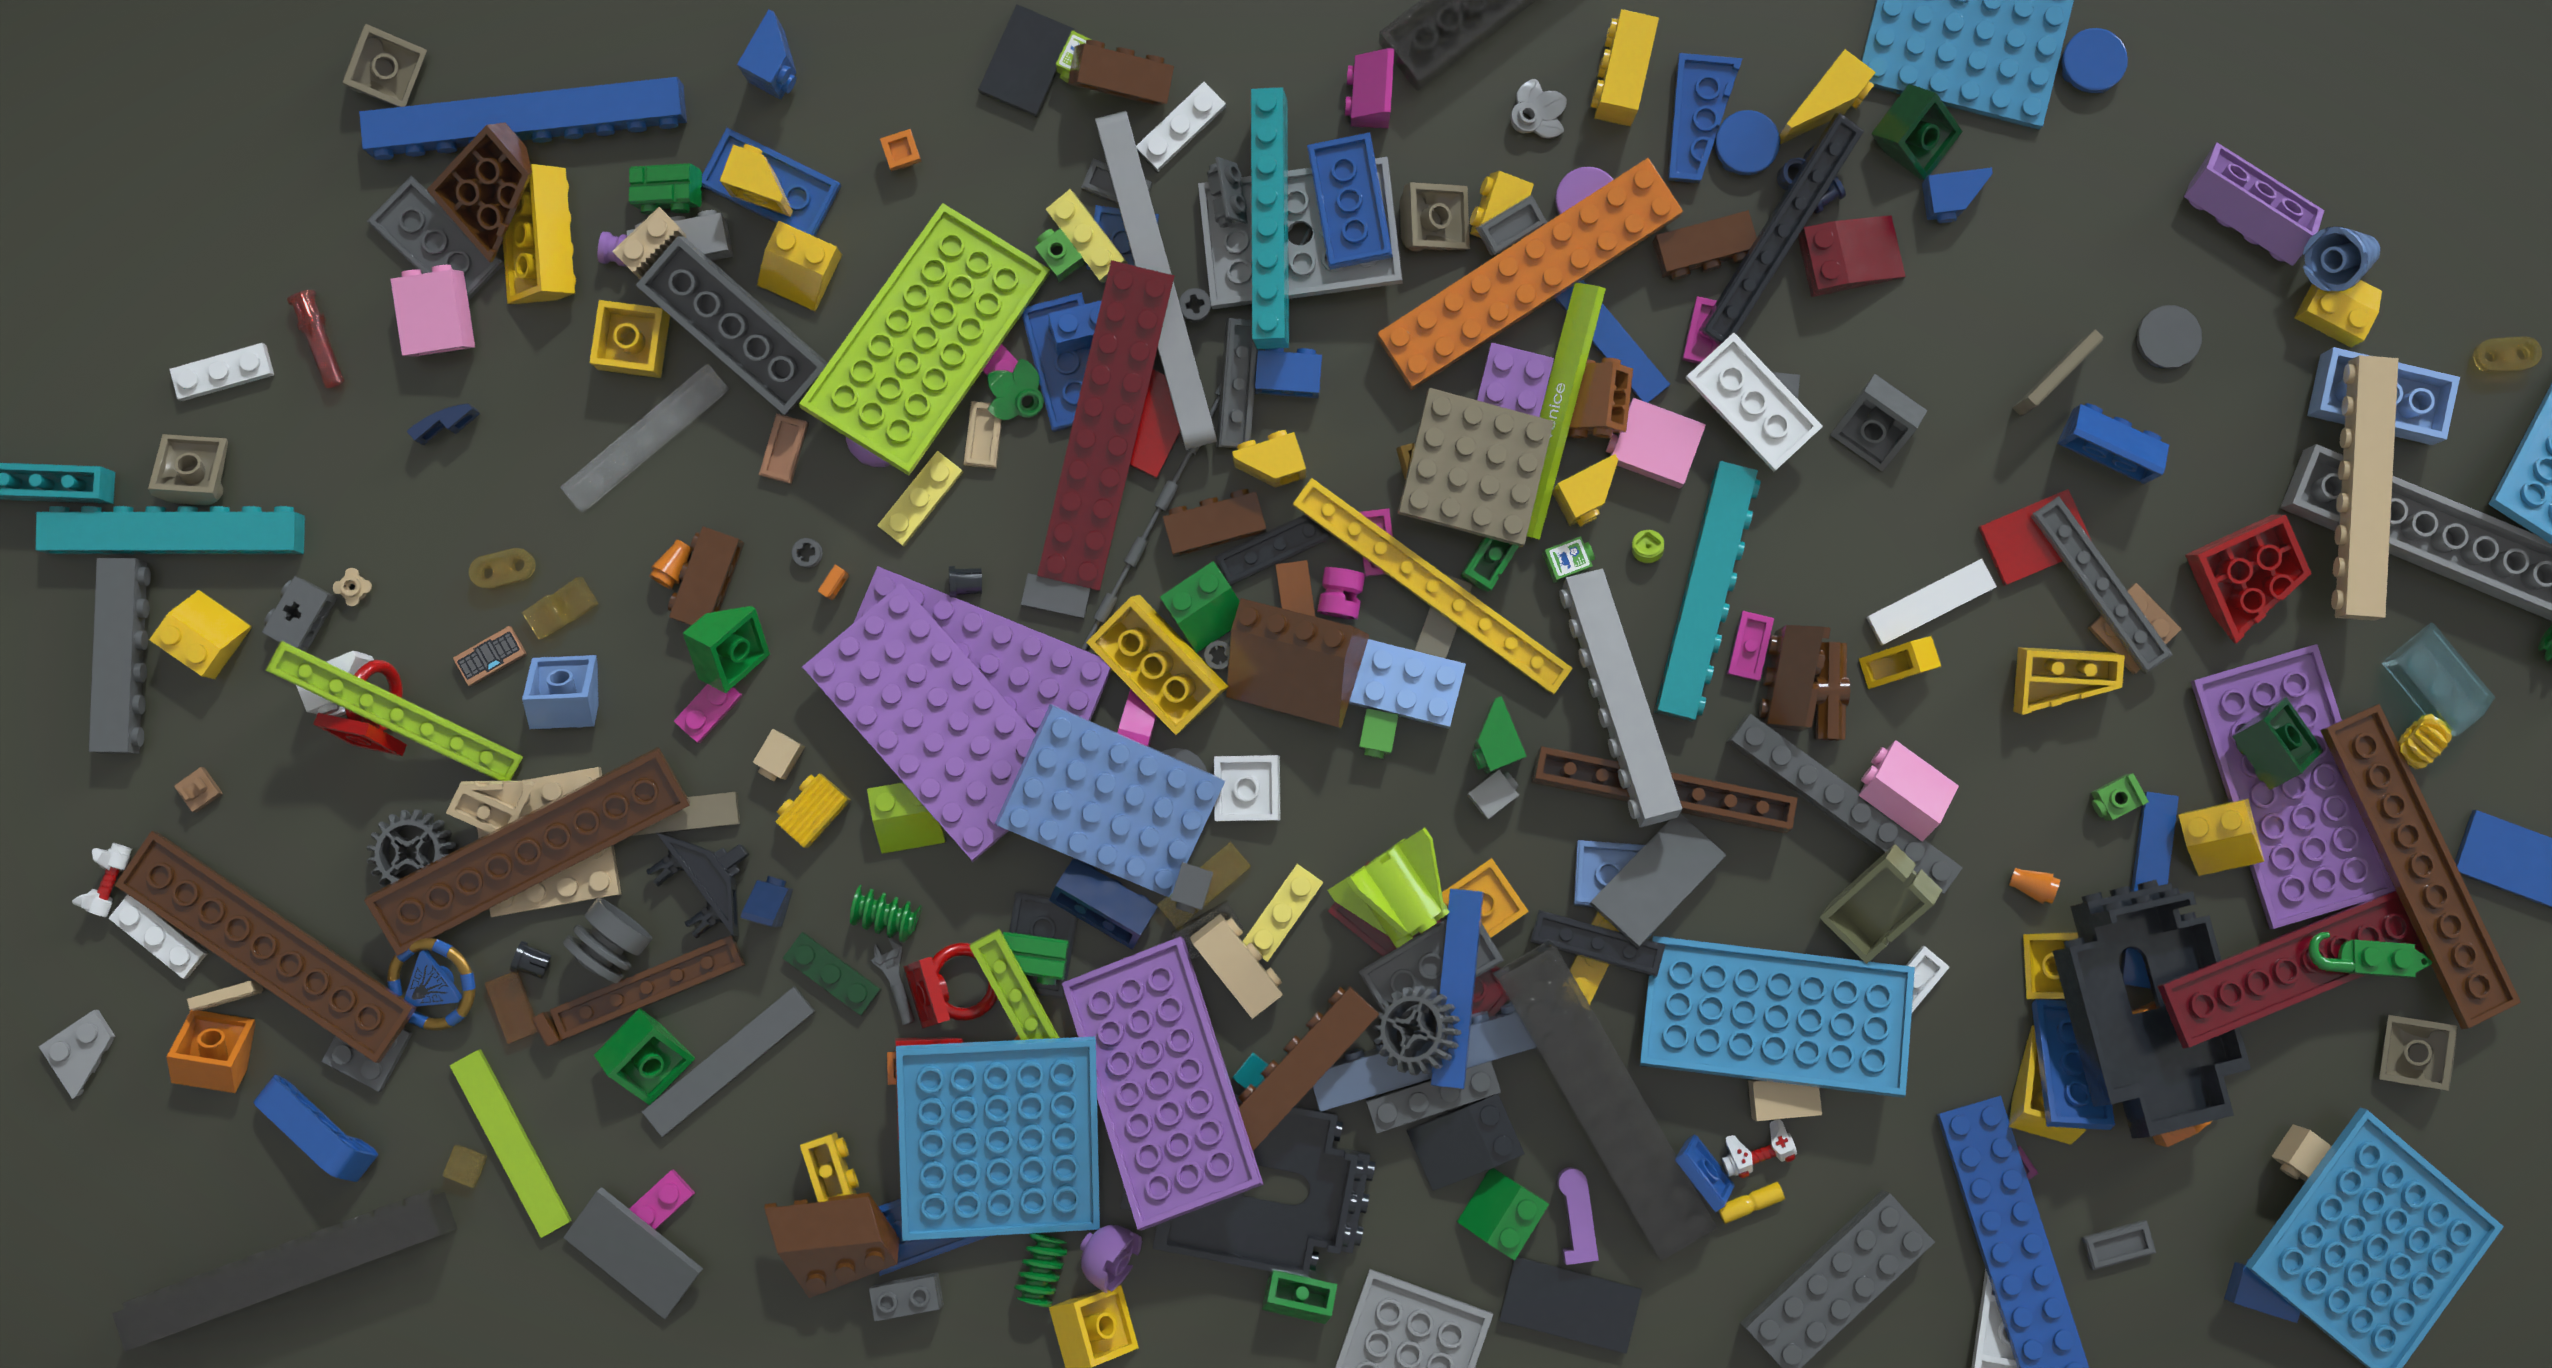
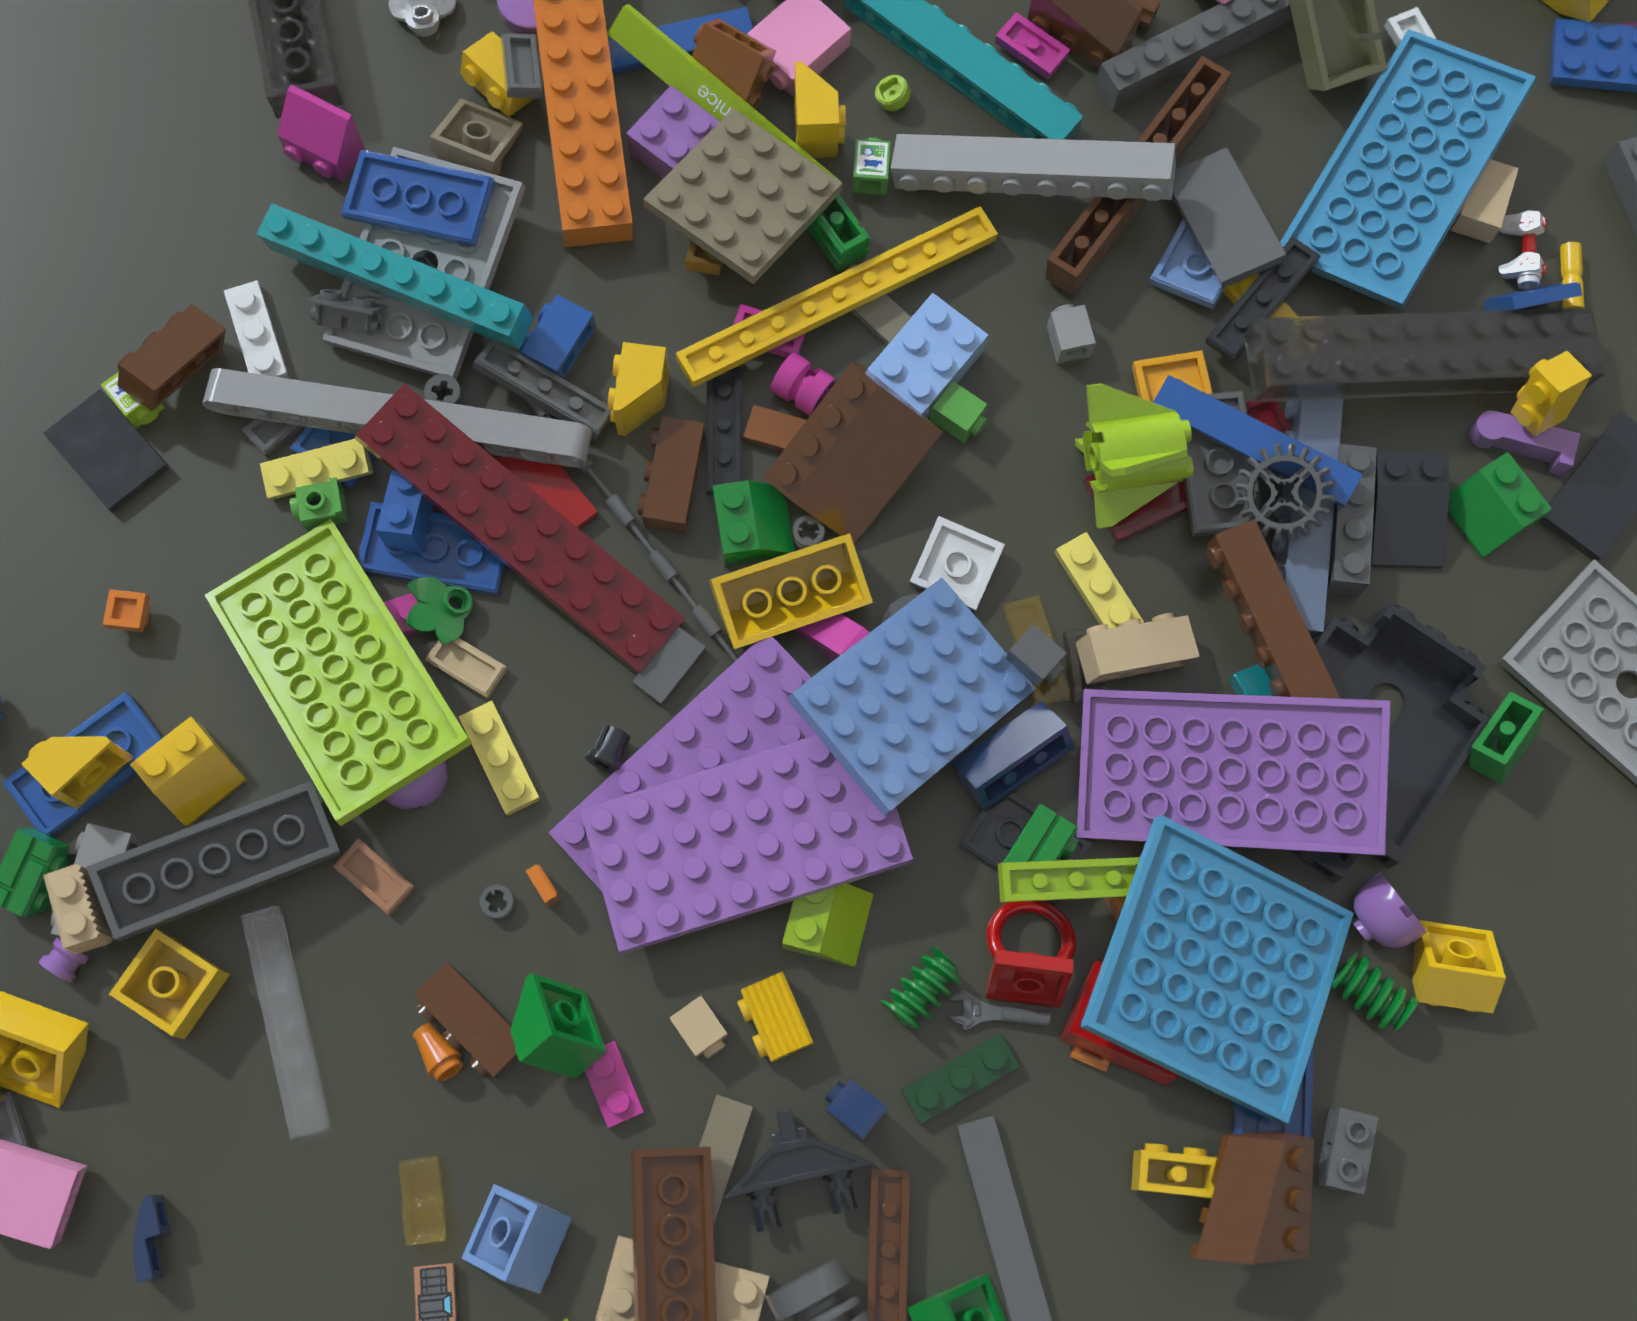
camera: 70 degrees left, 10 degrees down
clear yellow plate [469,548,536,589] -> none
green slope [1471,696,1527,774] -> none
none -> yellow brick [1511,351,1592,437]

